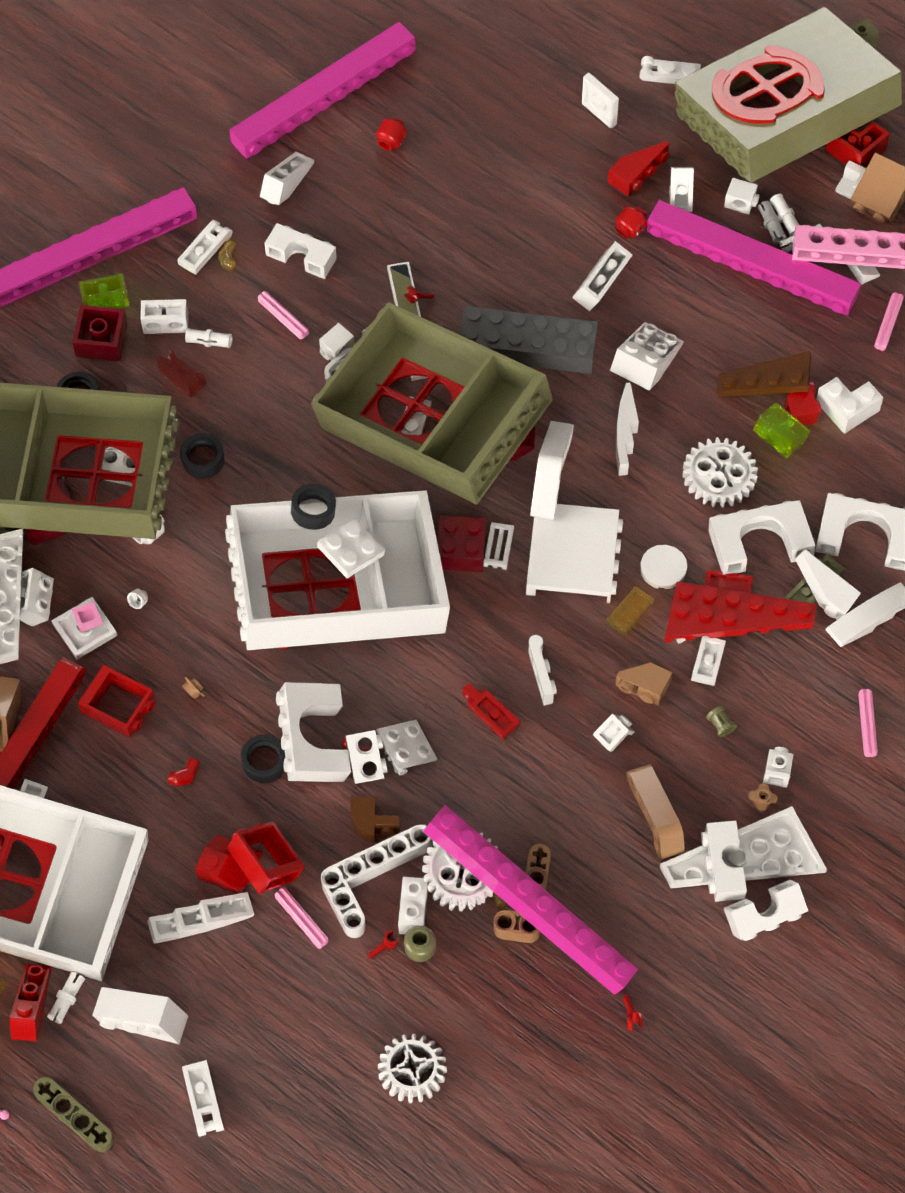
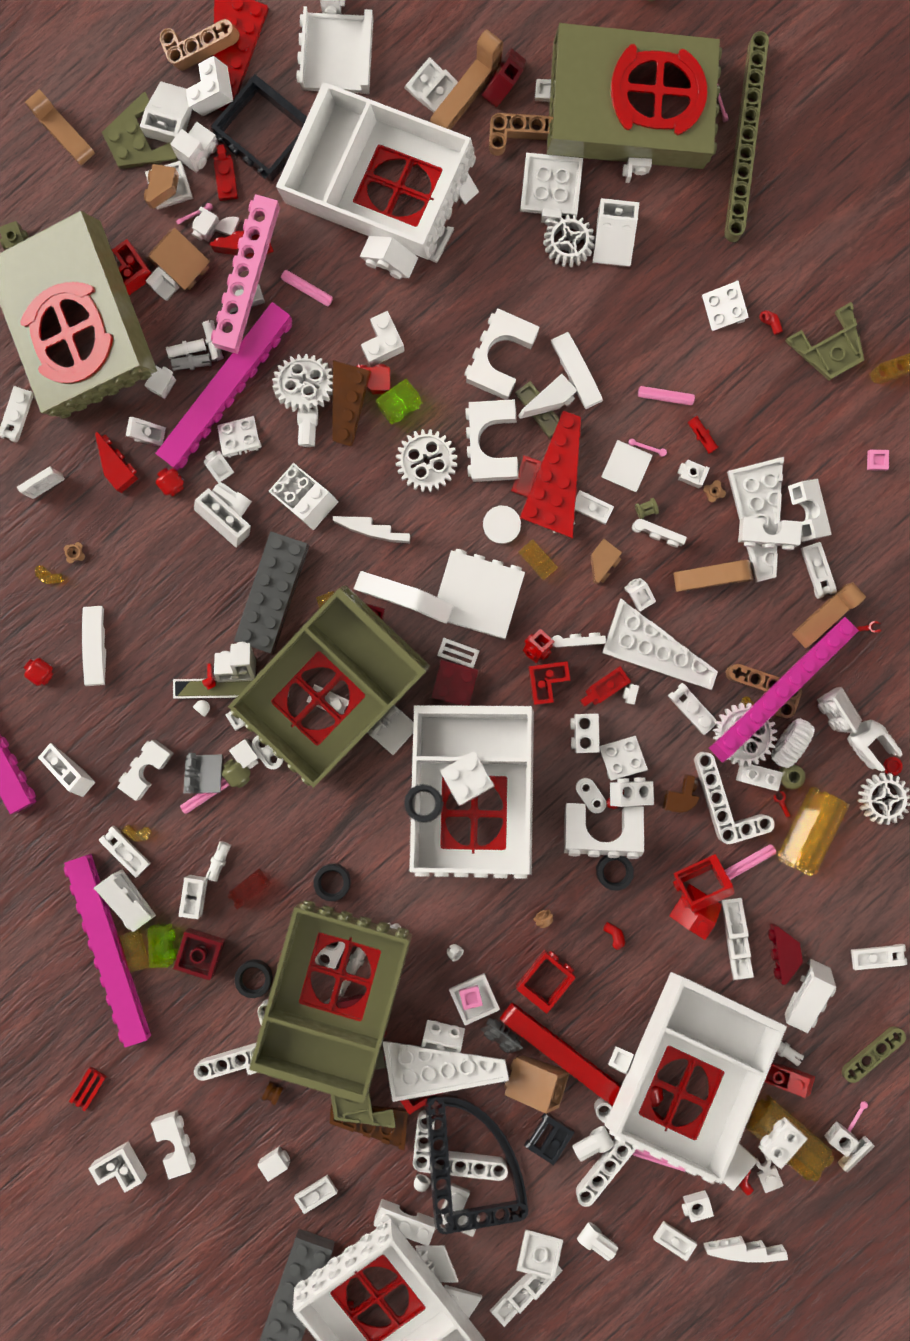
camera: 75 degrees left, 25 degrees up
none -> clear yellow arm [34,565,63,584]
none -> medium nougat plate [64,542,85,563]
none -> white slope [82,606,106,686]
none -> white wedge [94,869,156,932]
none -> clear yellow plate [120,929,150,973]
none -> hinge [183,753,223,794]
none -> white hinge [193,700,210,717]
none -> white bracket [204,451,234,483]
none -> white piece [212,482,252,517]
none -> white brick [214,642,256,682]
none -> white hinge [217,416,262,458]
none -> olive head [222,759,251,788]
none -> white gear [272,354,333,413]
none -> white piece [297,408,318,447]
none -> white pin [332,947,366,997]
none -> white hinge [368,705,414,755]
none -> dark grey hinge [480,1018,523,1053]
none -> red brick [523,629,555,663]
none -> red brick [528,661,570,705]
none -> white brick [570,714,600,753]
none -> white plate [576,778,606,813]
none -> white slope [601,440,652,492]
none -> white wing [602,599,718,690]
none -> white plate [623,684,639,705]
none -> bright pink hinge [628,439,667,457]
none -> white plate [632,519,687,548]
none -> white plate [668,683,717,735]
none -> red pin [687,416,719,454]
none -> dark red slope [768,923,803,985]
none -> white gear [771,718,814,768]
none -> clear yellow brick [777,787,850,877]
none -> medium nougat beam [792,582,866,648]
none -> white plate [801,542,837,599]
none -> white slope [817,687,862,733]
none -> white piece [847,720,902,771]
none -> bright pink plate [867,450,889,470]
none -> red plate [883,757,903,776]

